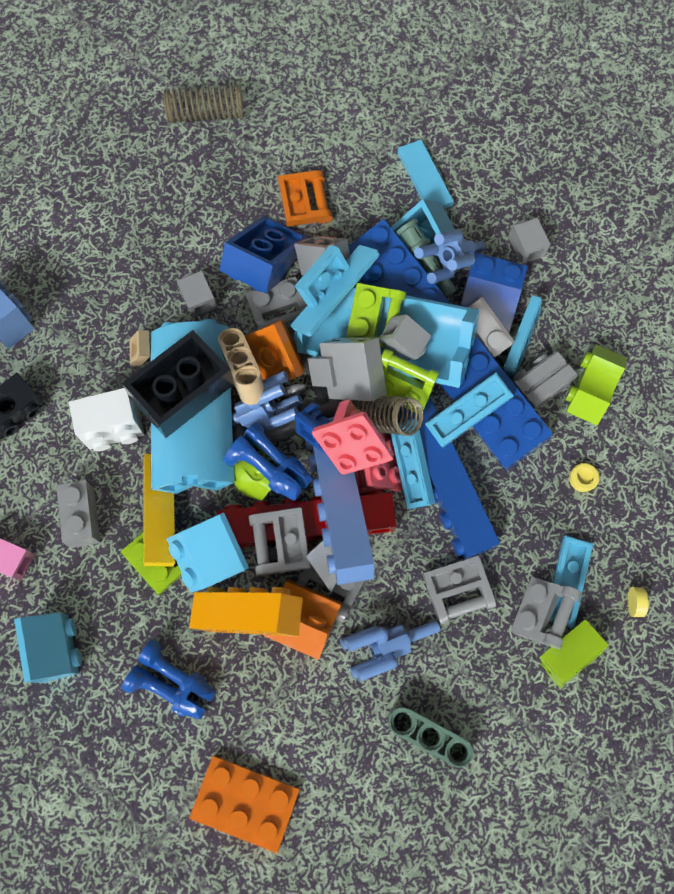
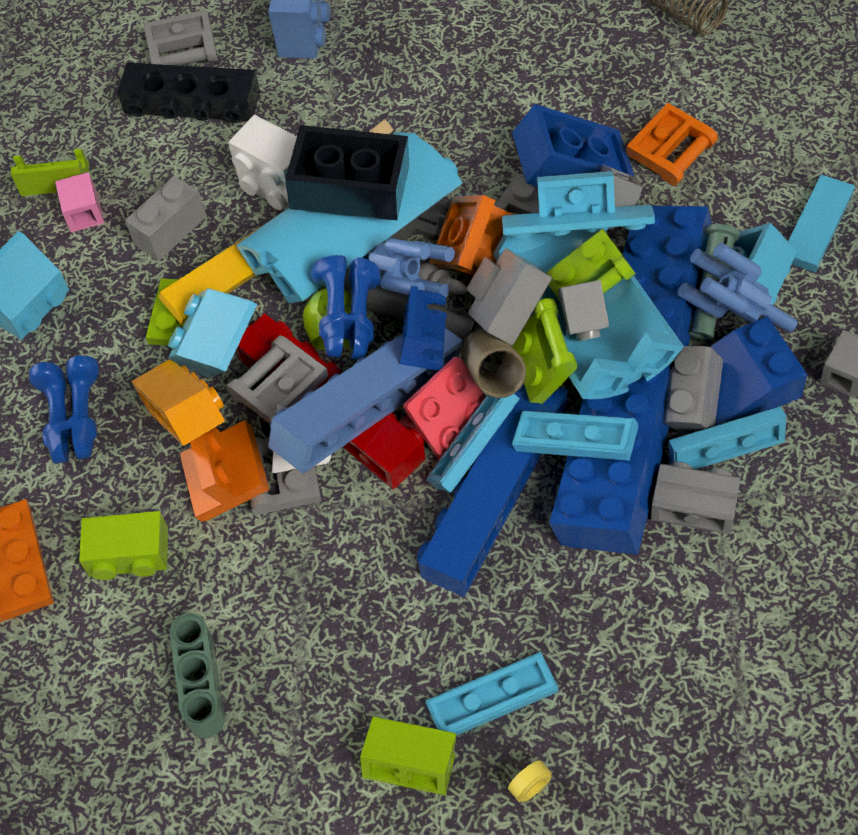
camera: 60 degrees right, 15 degrees down
light grey brick [177,271,217,319] -> none
tan beam [218,328,265,405] -> none
coral bracket [312,399,394,475] -> none
medium blue plant [340,620,440,682] -> none
light grey plate [423,555,496,625] -> none
light grey plate [511,577,582,650] -> none
lime brick [565,344,627,426] -> none
light yellow tile [569,463,599,492] -> none
none -> lime brick [79,511,168,580]

